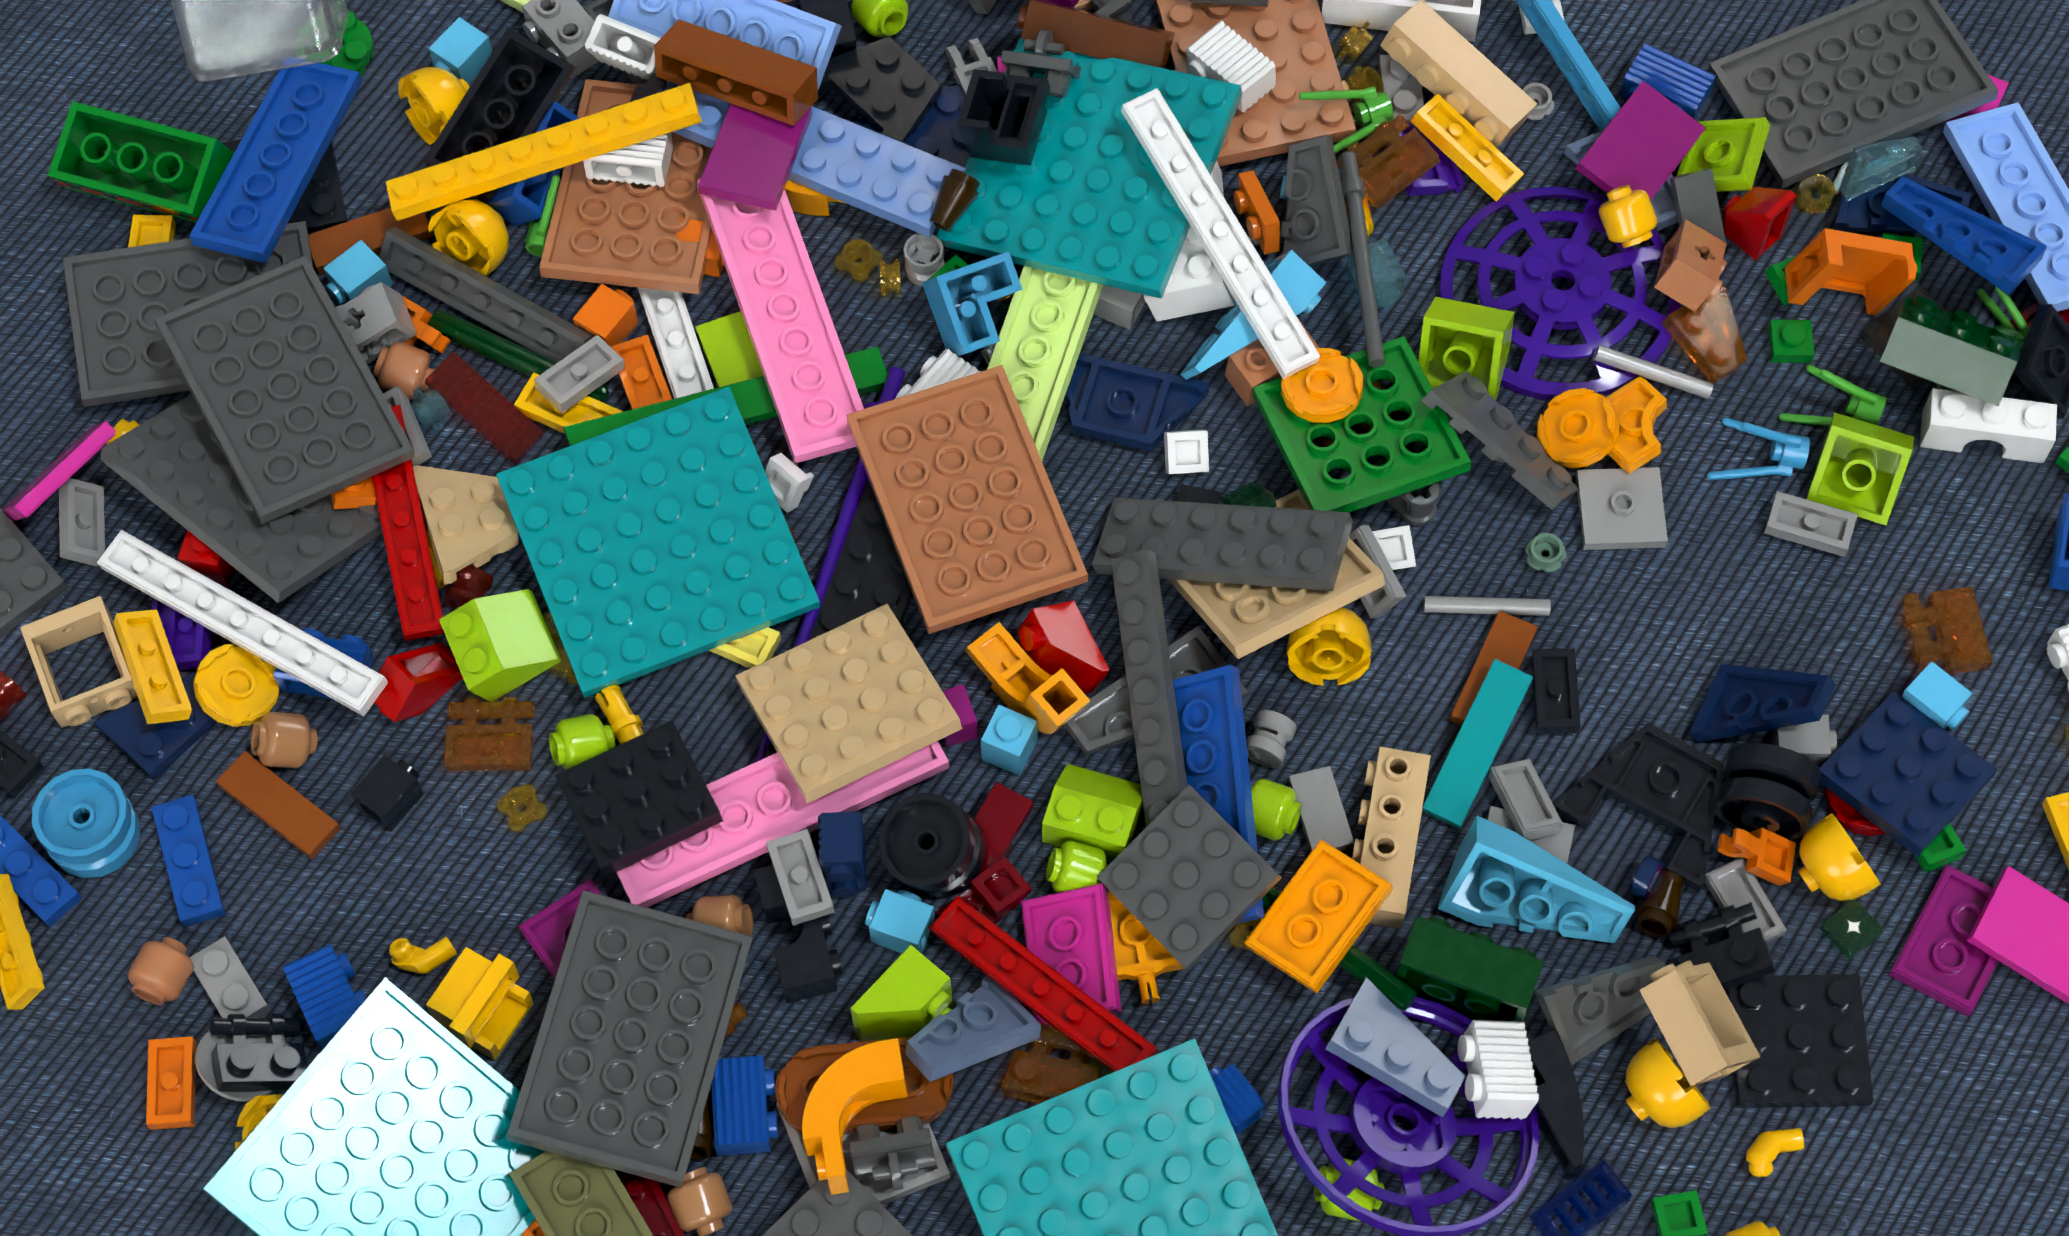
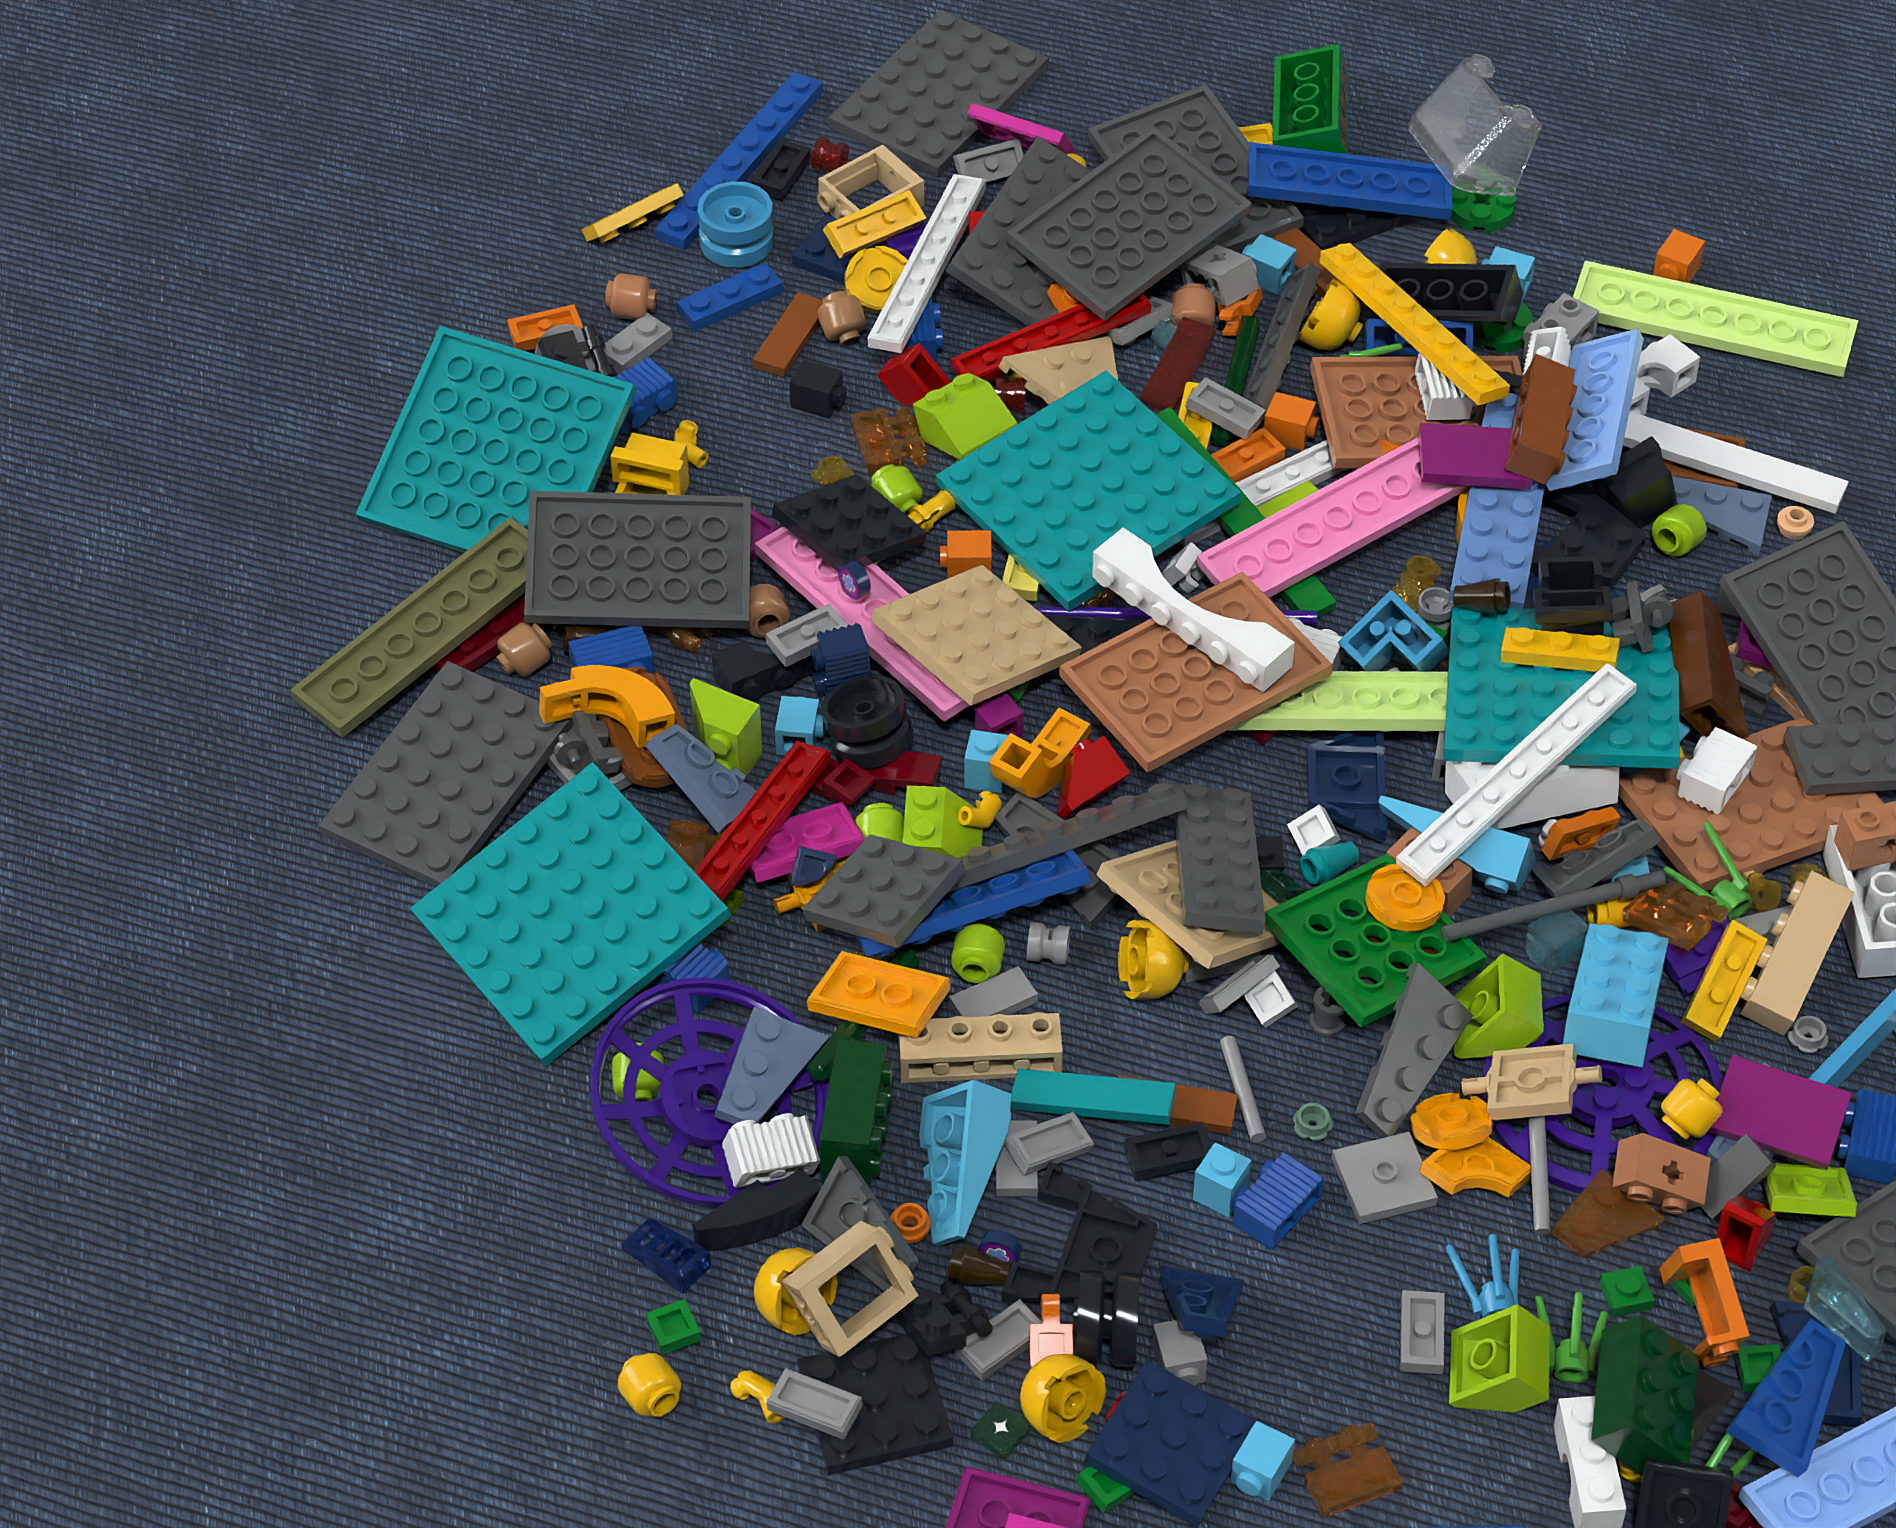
camera: 75 degrees right, 15 degrees down
none -> light grey tile [766,1368,863,1440]
none -> dark blue tile [789,846,837,886]
none -> dark blue tile [838,561,871,600]
none -> orange plate [890,1203,931,1243]
none -> orange brick [940,530,992,579]
none -> yellow arm [958,791,1002,828]
none -> white arch [1092,528,1295,692]
none -> medium azure brick [1193,1143,1251,1217]
none -> blue brick [1232,1151,1325,1250]
none -> teal cone [1300,841,1359,885]
none -> tan plate [1462,1044,1602,1121]
none -> yellow plate [1501,627,1620,672]
none -> medium azure brick [1563,923,1669,1067]

